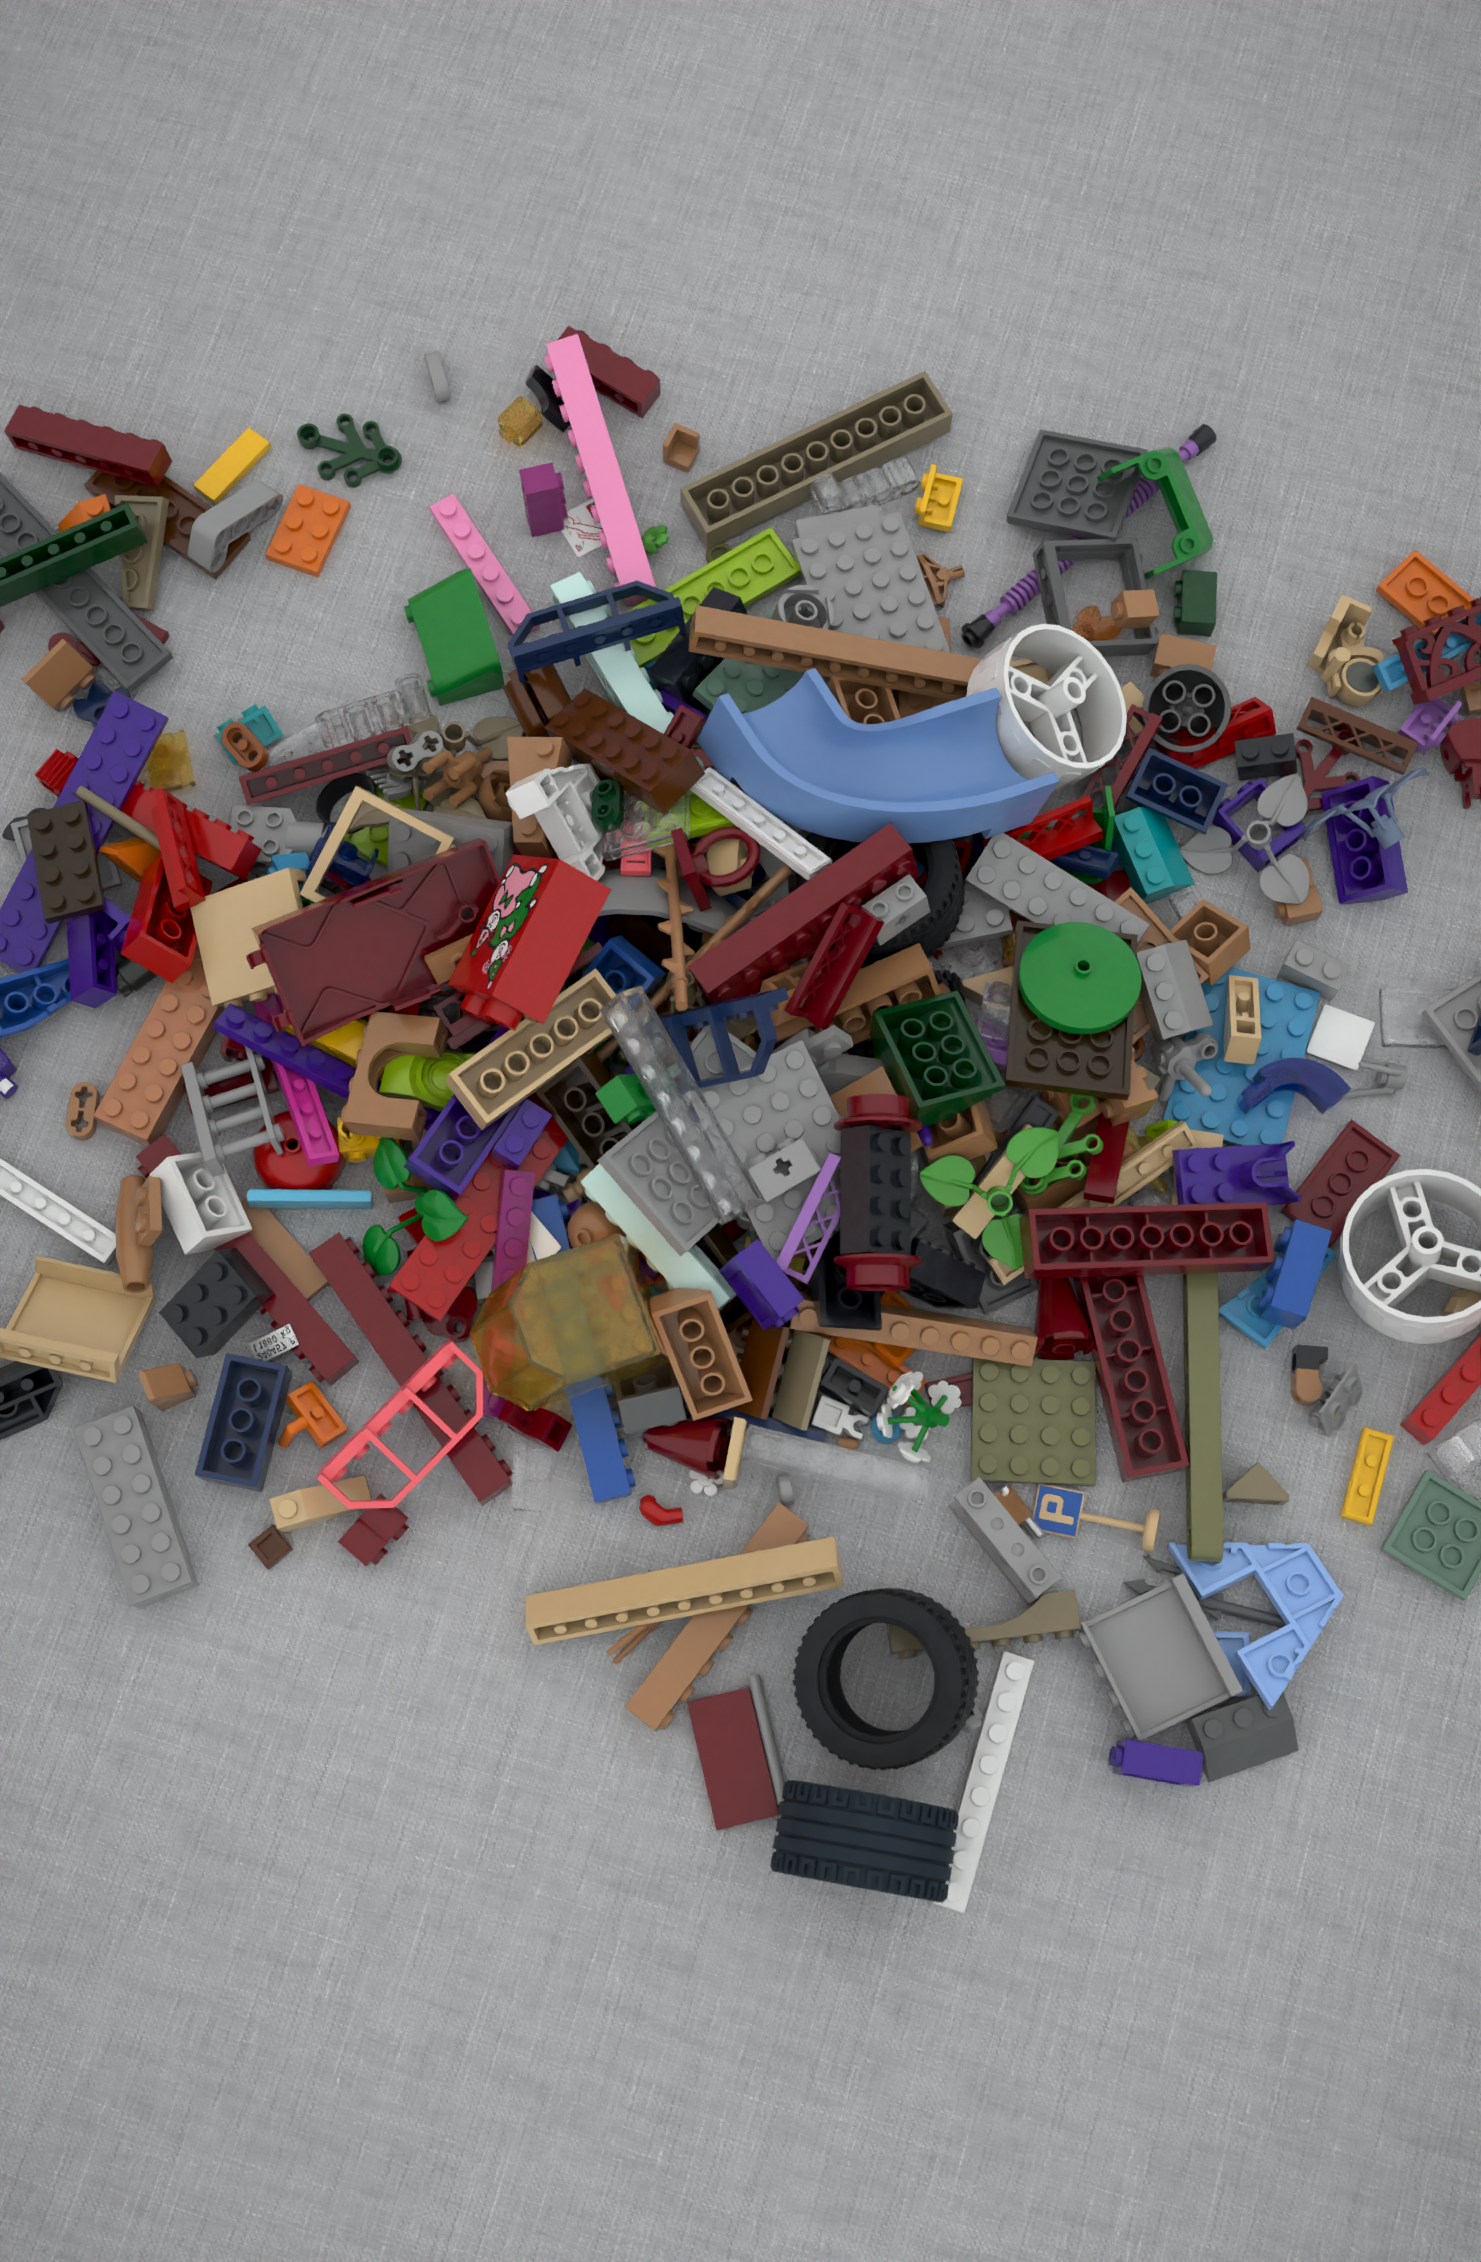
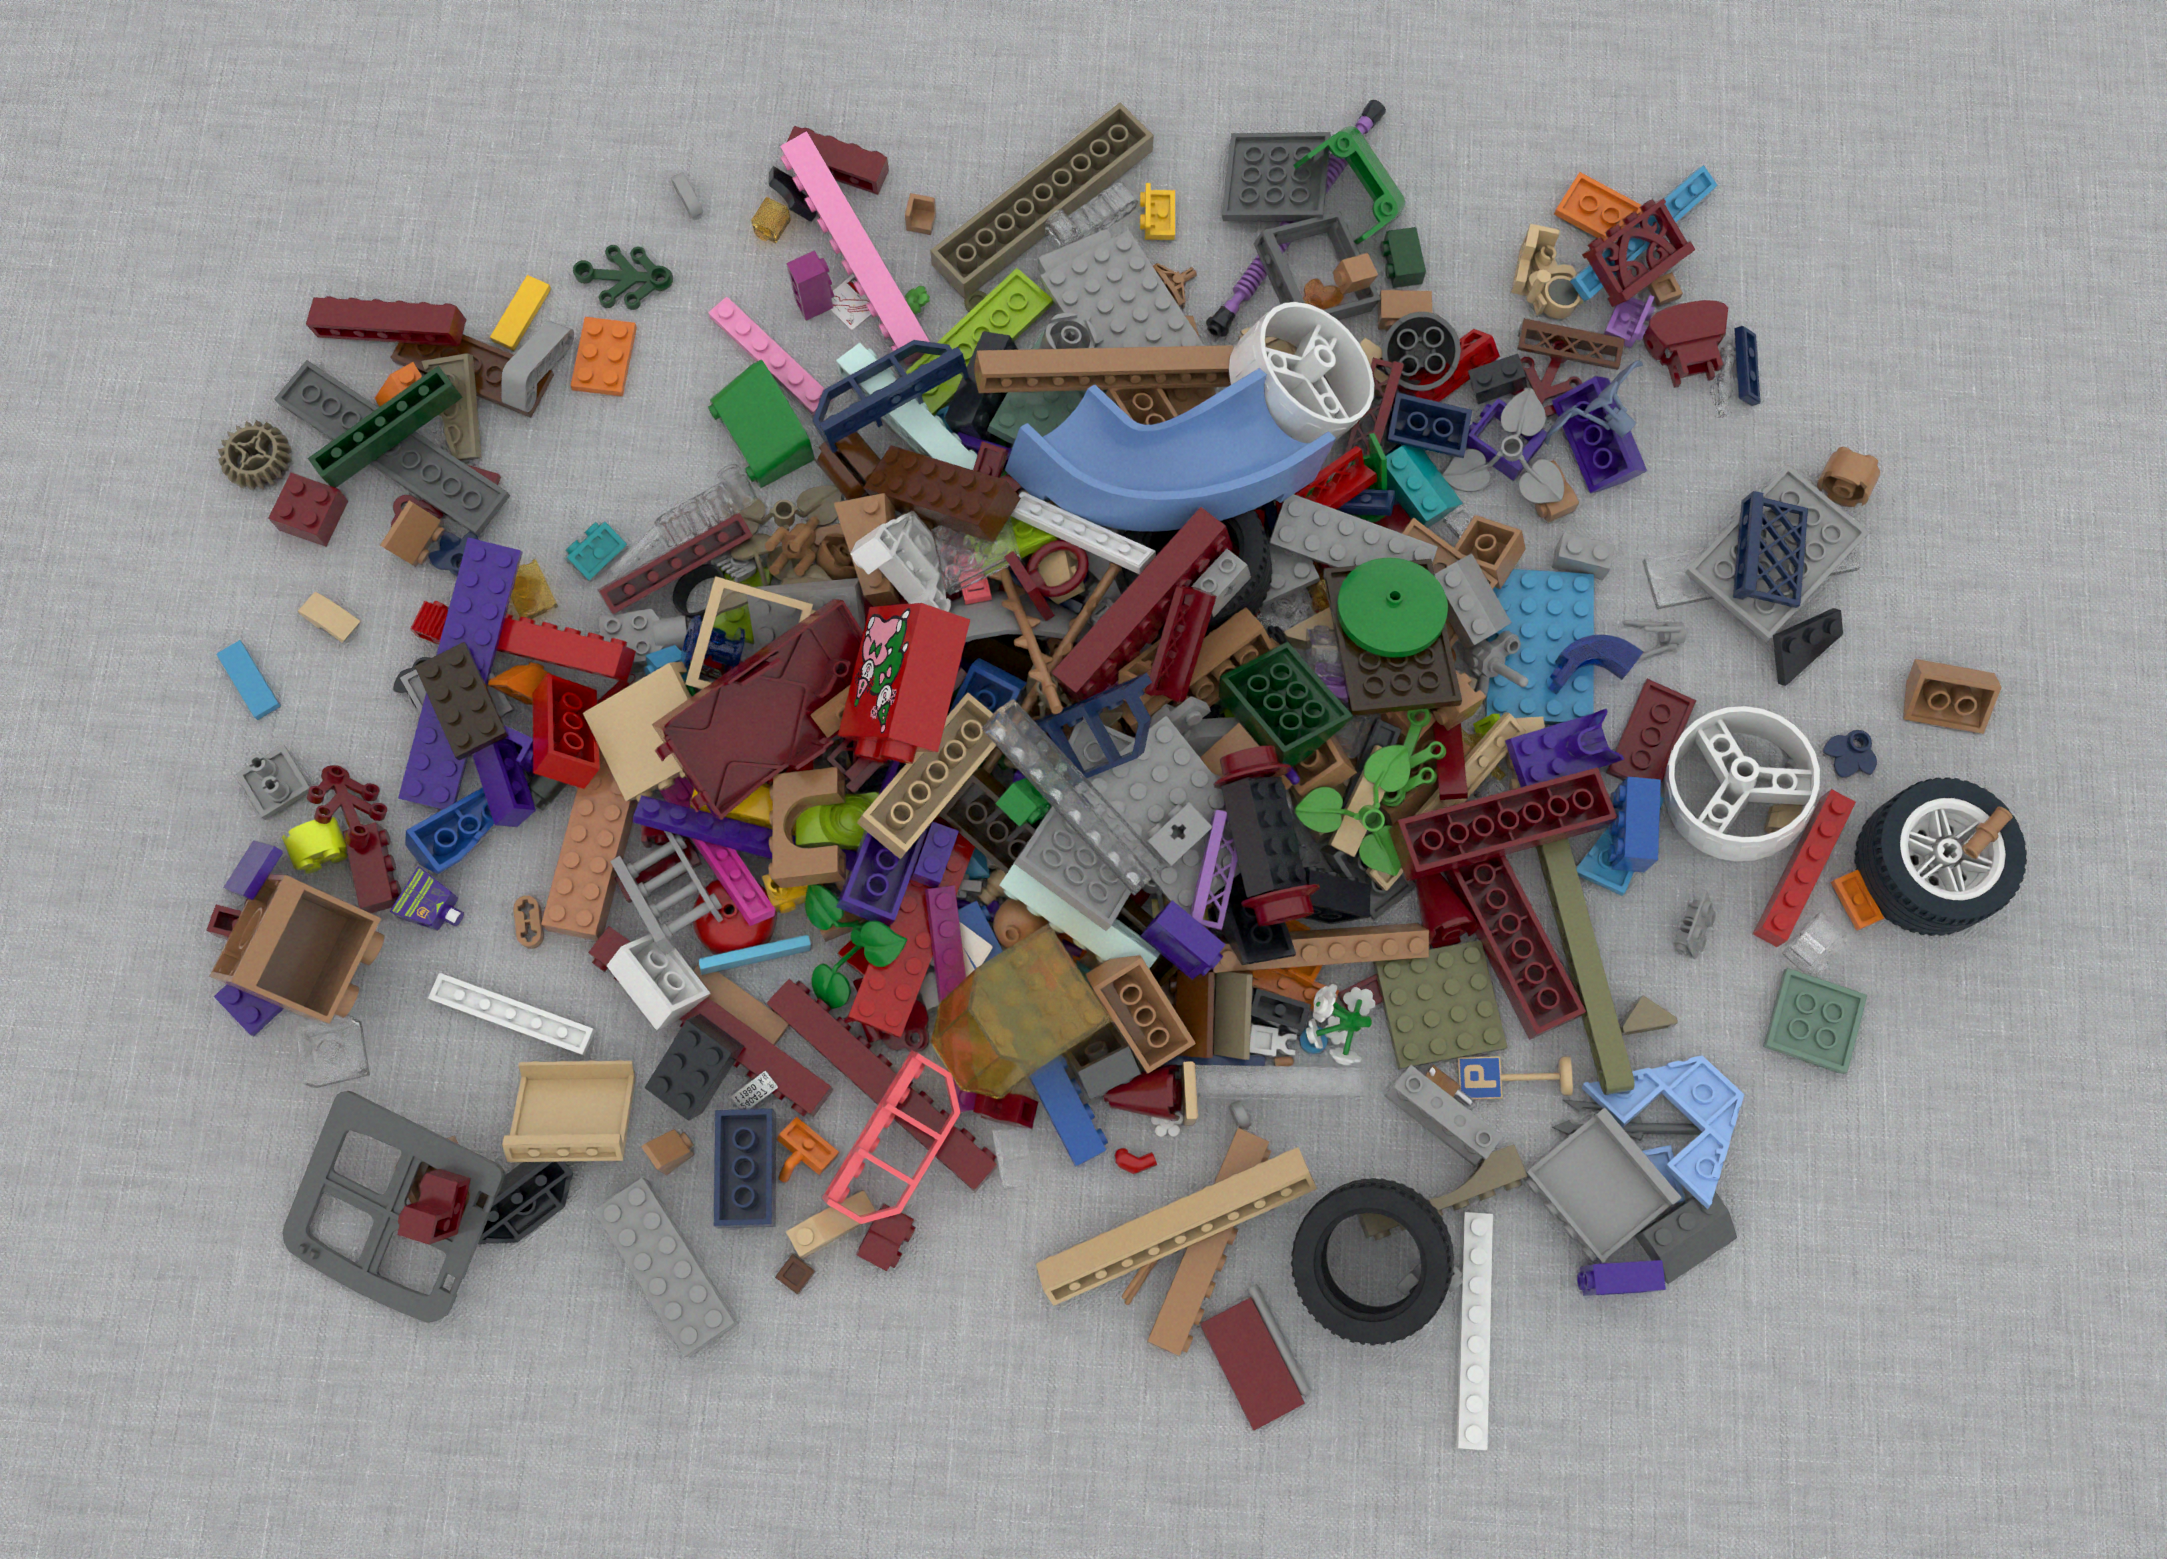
camera: 15 degrees left, 0 degrees up
dark tan bar [75,785,160,850] -> none
medium nougat plate [115,1175,162,1293] -> none
red fence [151,788,206,912] -> none
dark orange plate [221,722,269,772] -> none
light grey axle [387,731,443,772] -> none
dark green plate [592,779,624,833] -> none
black wheel [770,1780,959,1903] -> none
tan slope [1223,975,1261,1065] -> none
leg [1291,1345,1328,1406] -> none
white sticker [1306,1004,1375,1070] -> none
yellow tile [1340,1427,1394,1526] -> none

